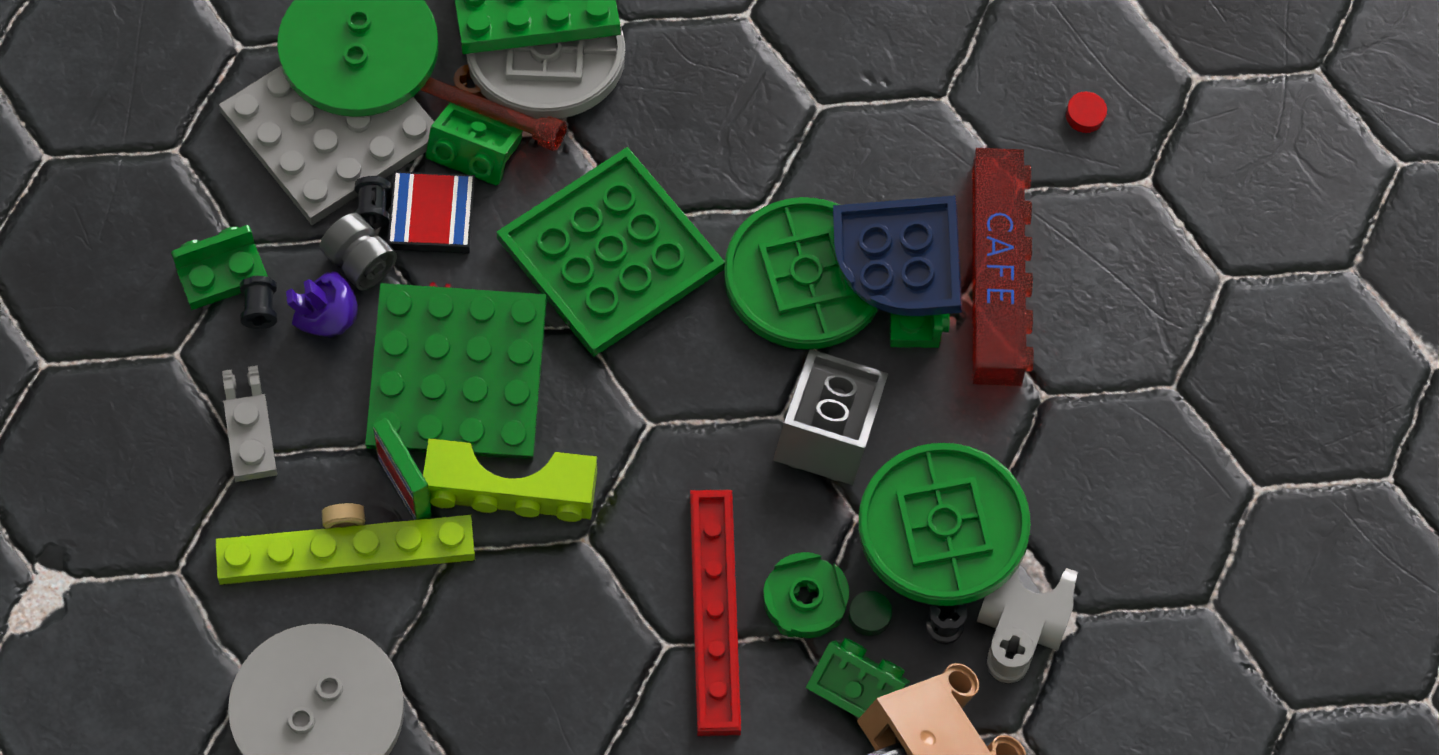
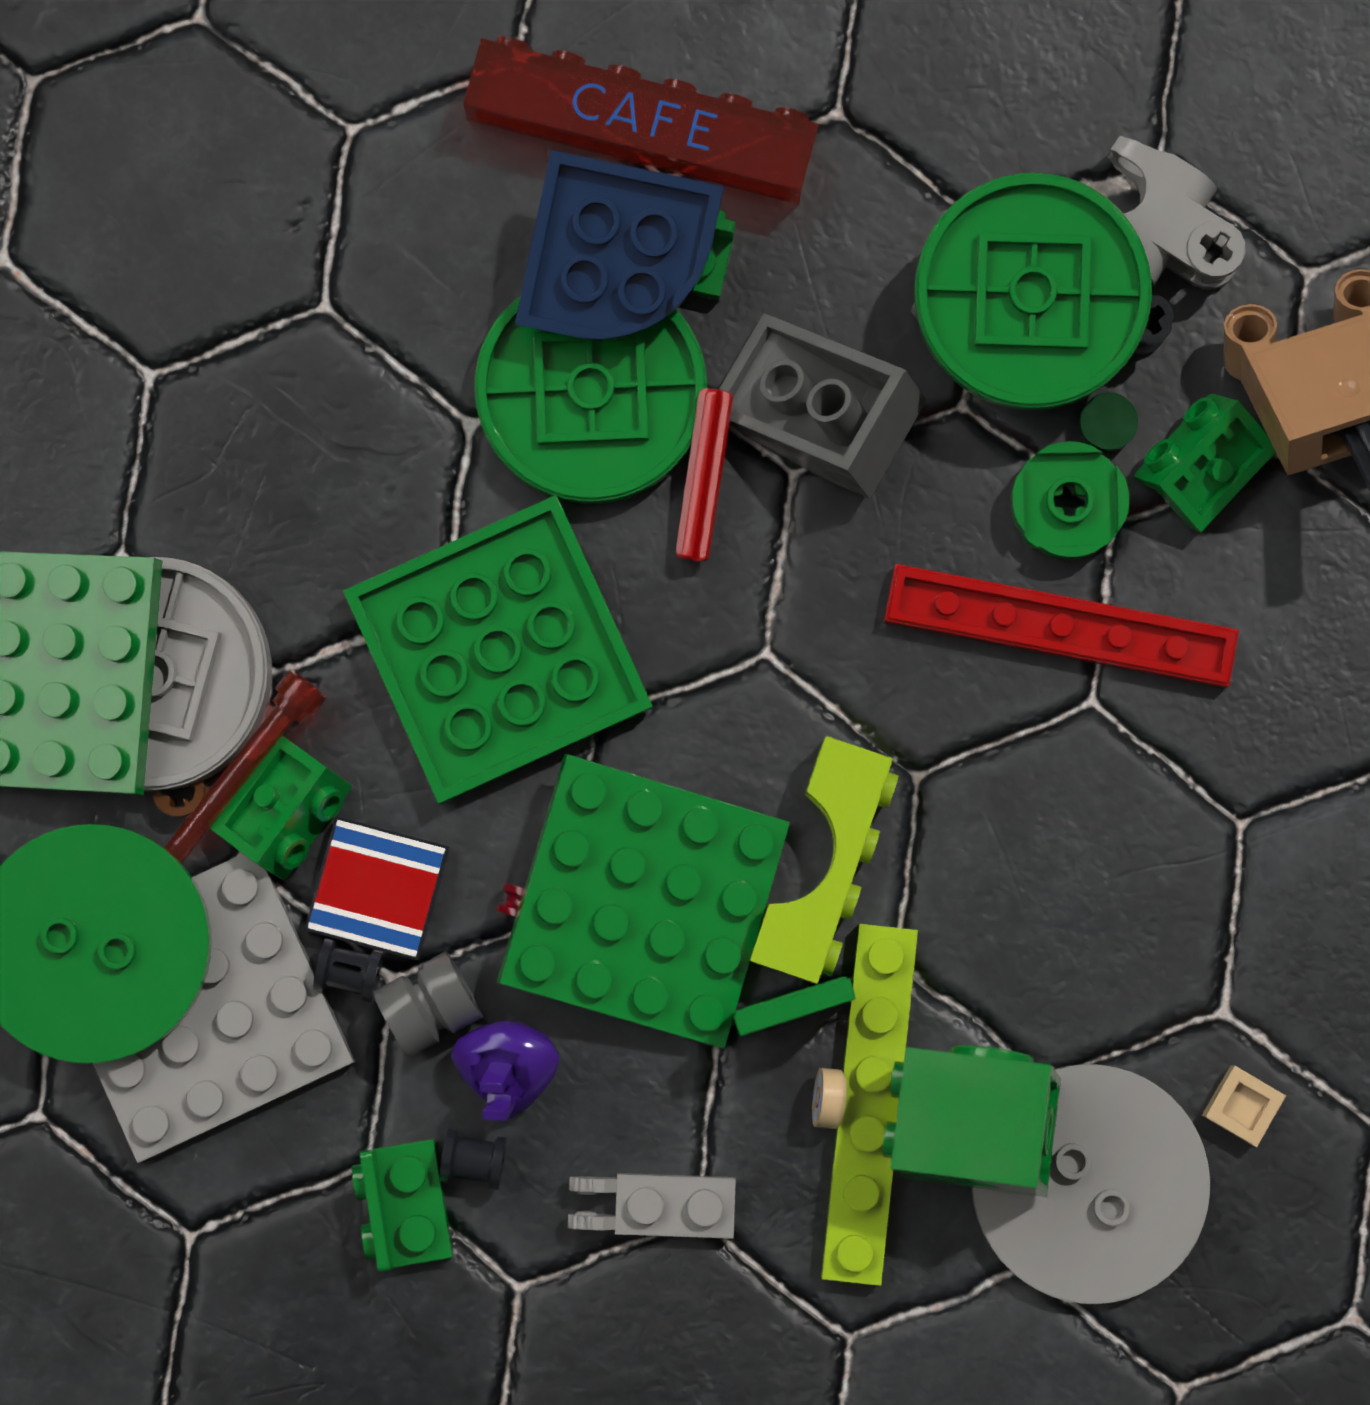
camera: 75 degrees left, 20 degrees up
none -> red axle [675,388,733,562]
none -> green brick [883,1045,1061,1197]

